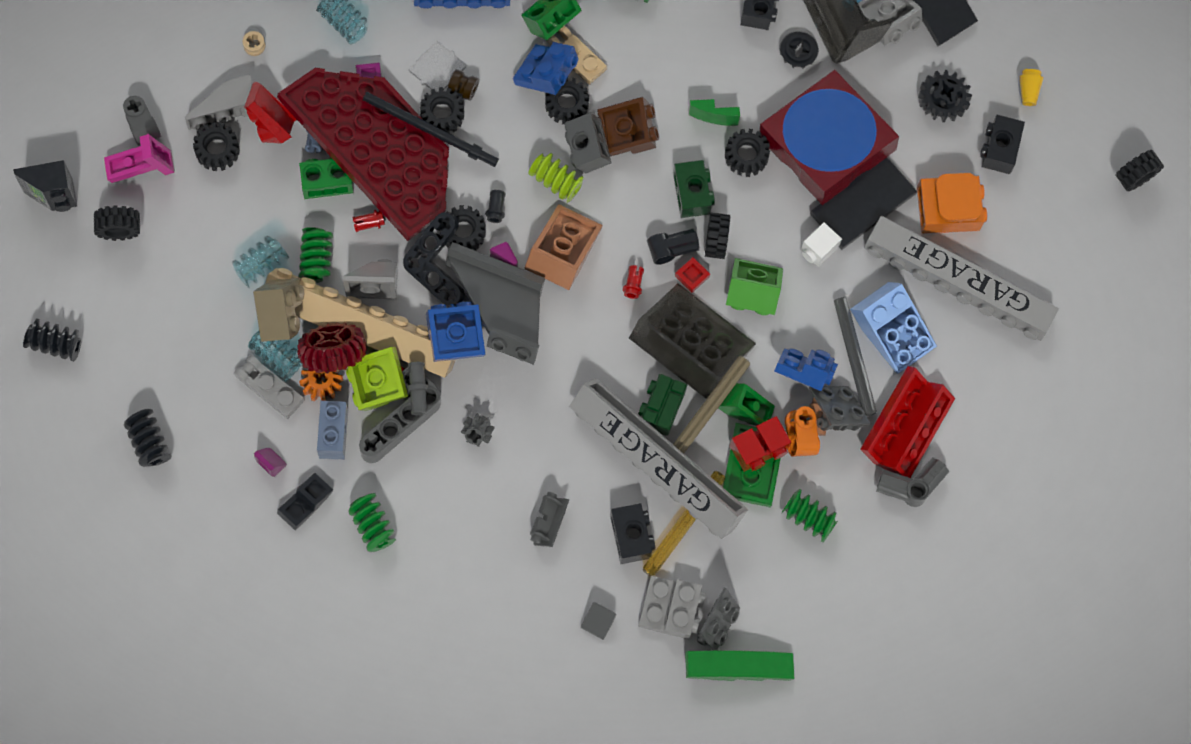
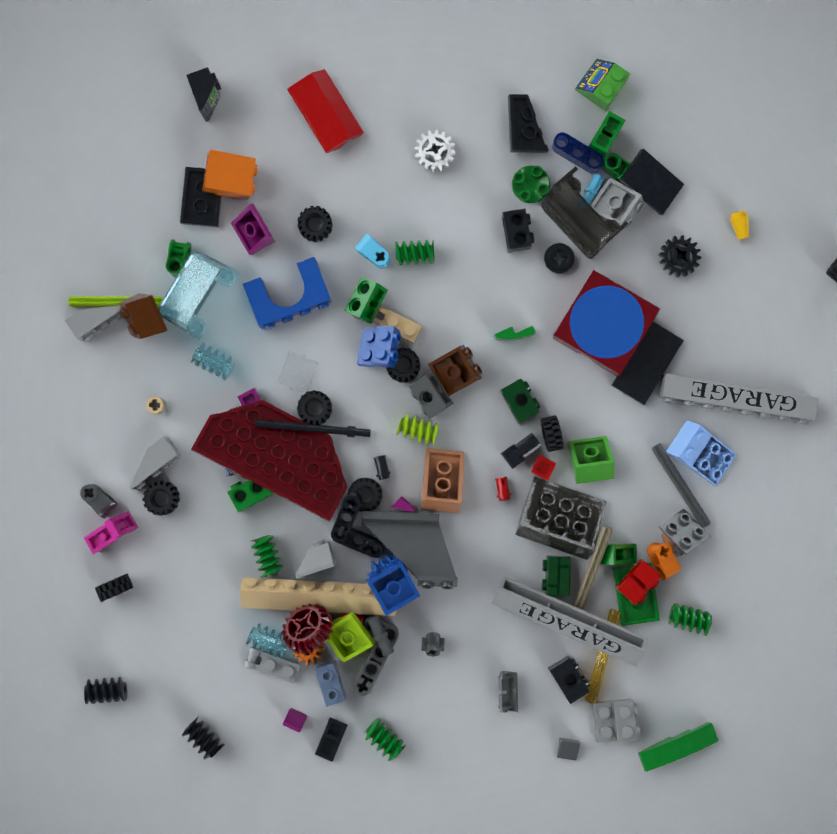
camera: 10 degrees left, 15 degrees up
black slope [13,160,77,212] -> none
clear light blue piece [232,236,290,288] -> none
red slope [244,82,297,144] -> none
dark tan brick [253,278,304,342] -> none
red pin [352,209,385,232] -> none
dark brown wheel [448,69,480,101] -> none
dark grey hinge [697,587,740,651] -> none
black tyre [725,129,770,177] -> none
blue plate [774,348,838,391] -> none
white brick [801,223,842,267] -> none
red slope [860,366,955,478] -> none
dark grey piece [876,457,950,507] -> none
orange brick [916,173,987,234] -> none
black brick [980,114,1025,174] -> none

